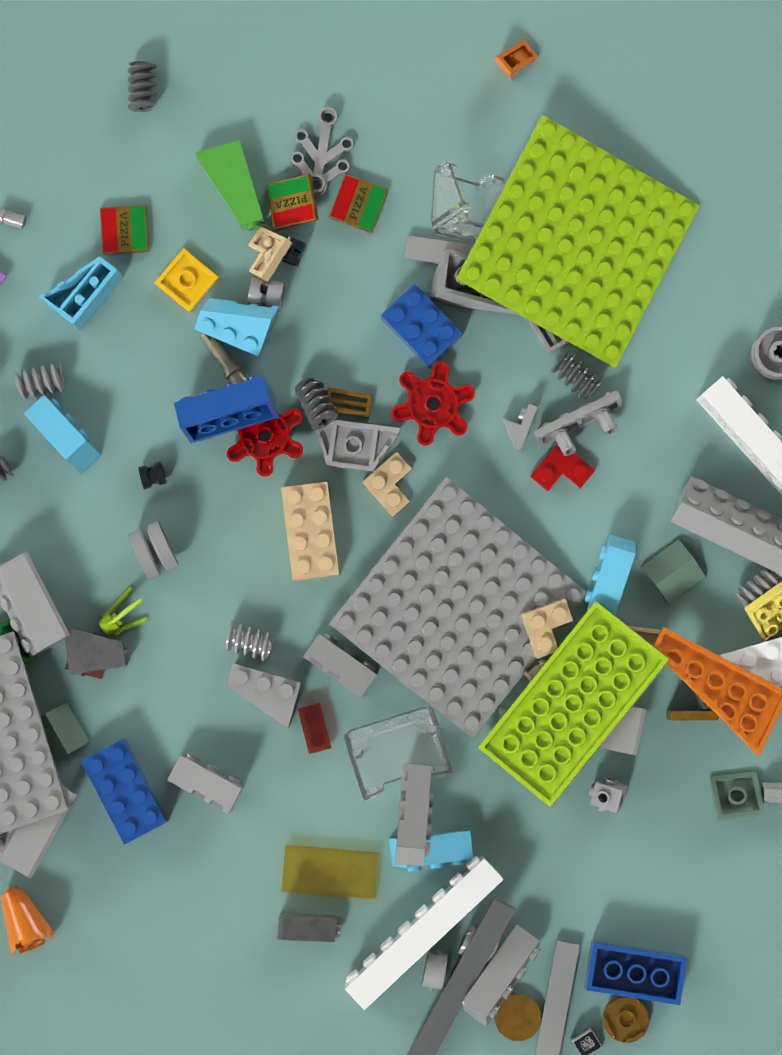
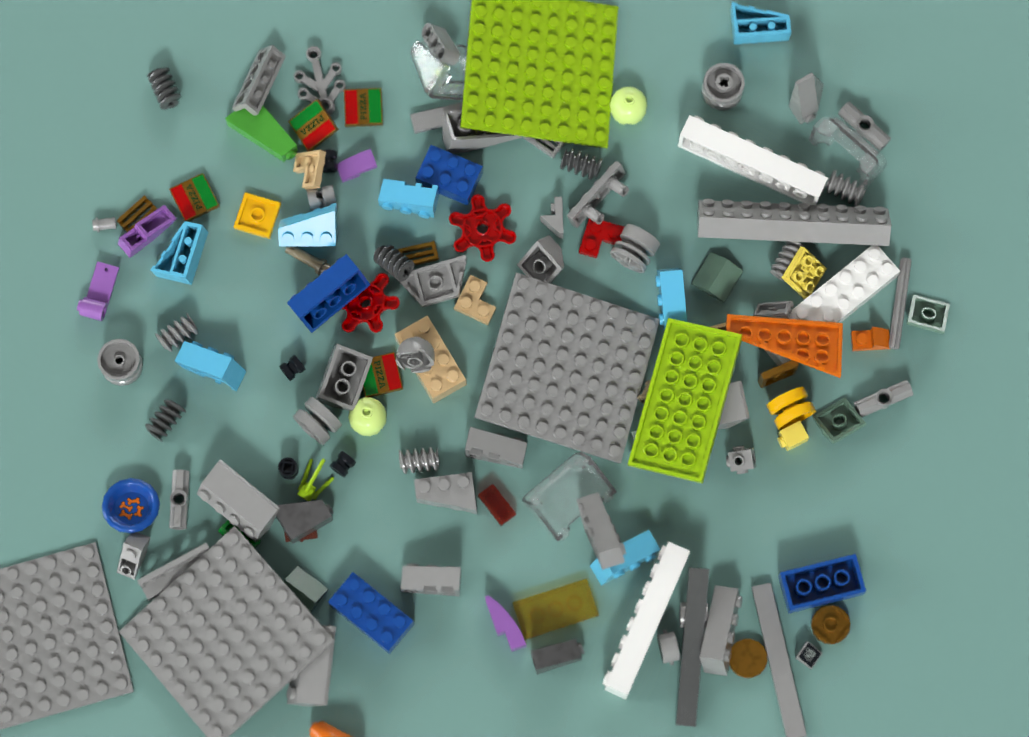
camera: 20 degrees left, 10 degrees down
tan plate [521,598,573,659] -> none
none -> pearl gold tile [116,195,157,232]
none -> medium lavender slope [118,205,176,258]
none -> light grey fence [232,45,286,116]
none -> black wheel [278,457,299,480]
none -> light grey slope [315,344,373,411]
none -> black wheel [330,451,356,478]
none -> medium lavender slope [337,149,377,183]
none -> yellowish green cylinder [348,397,387,436]
none -> tile [363,352,403,397]
none -> medium azure wedge [378,179,439,219]
none -> light grey cylinder [396,337,435,373]
none -> light grey beam [422,23,459,66]
none -> medium lavender slope [485,595,526,652]
none -> light grey slope [517,235,564,283]
none -> yellowish green cylinder [610,86,647,125]
none -> light grey wheel [610,224,660,273]
none -> light grey tile [753,301,794,319]
none -> yellow wheel [766,386,816,430]
none -> light yellow brick [777,421,809,451]

